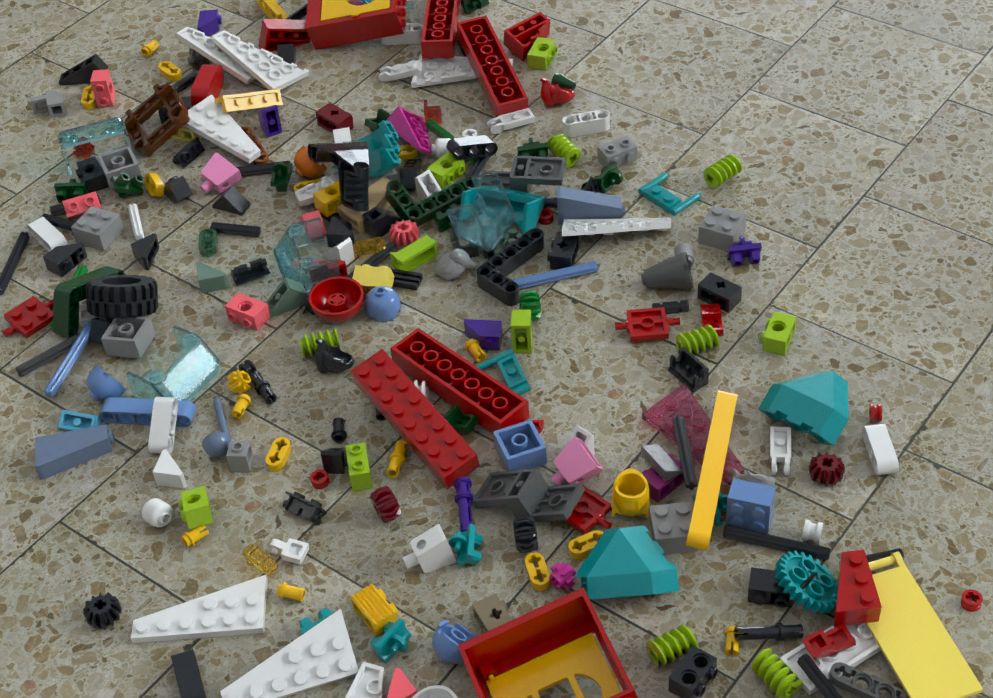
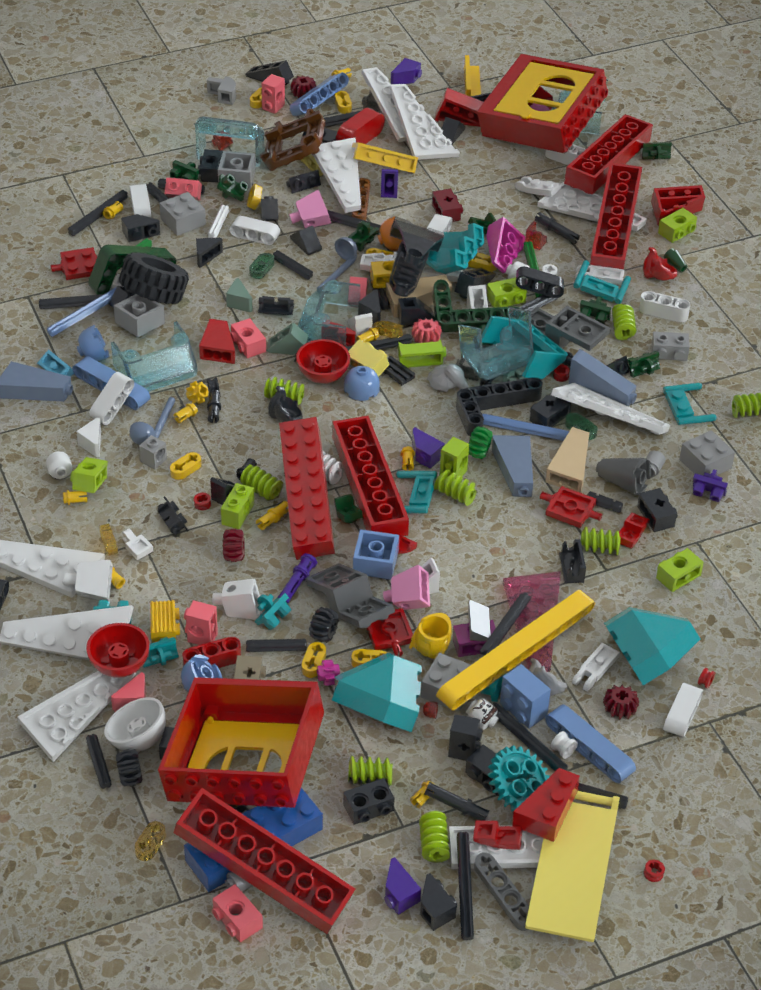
camera: 25 degrees right, 0 degrees up
none -> white torso [64,560,113,601]
none -> red piece [86,623,149,678]
none -> yellow pin [103,201,123,219]
none -> red beam [182,637,241,668]
none -> coral brick [184,600,218,645]
none -> red slope [199,319,235,364]
none -> white beam [229,216,280,245]
none -> lime piece [240,464,283,500]
none -> black axle [246,638,307,652]
none -> medium blue beam [290,72,349,117]
none -> dark red gear [290,75,316,99]
none -> sand blue piece [317,237,357,293]
none -> yellow pin [356,328,379,343]
none -> clear red hinge [423,701,438,719]
none -> lime piece [434,469,476,506]
none -> black brick [448,714,483,761]
none -> white head [466,699,499,730]
none -> sand blue slope [492,435,533,497]
none -> black pin [535,212,580,244]
none -> tan slope [545,427,589,493]
none -> medium blue beam [545,704,636,783]
none -> clear green plate [565,413,598,440]
none -> teal plate [573,260,631,304]

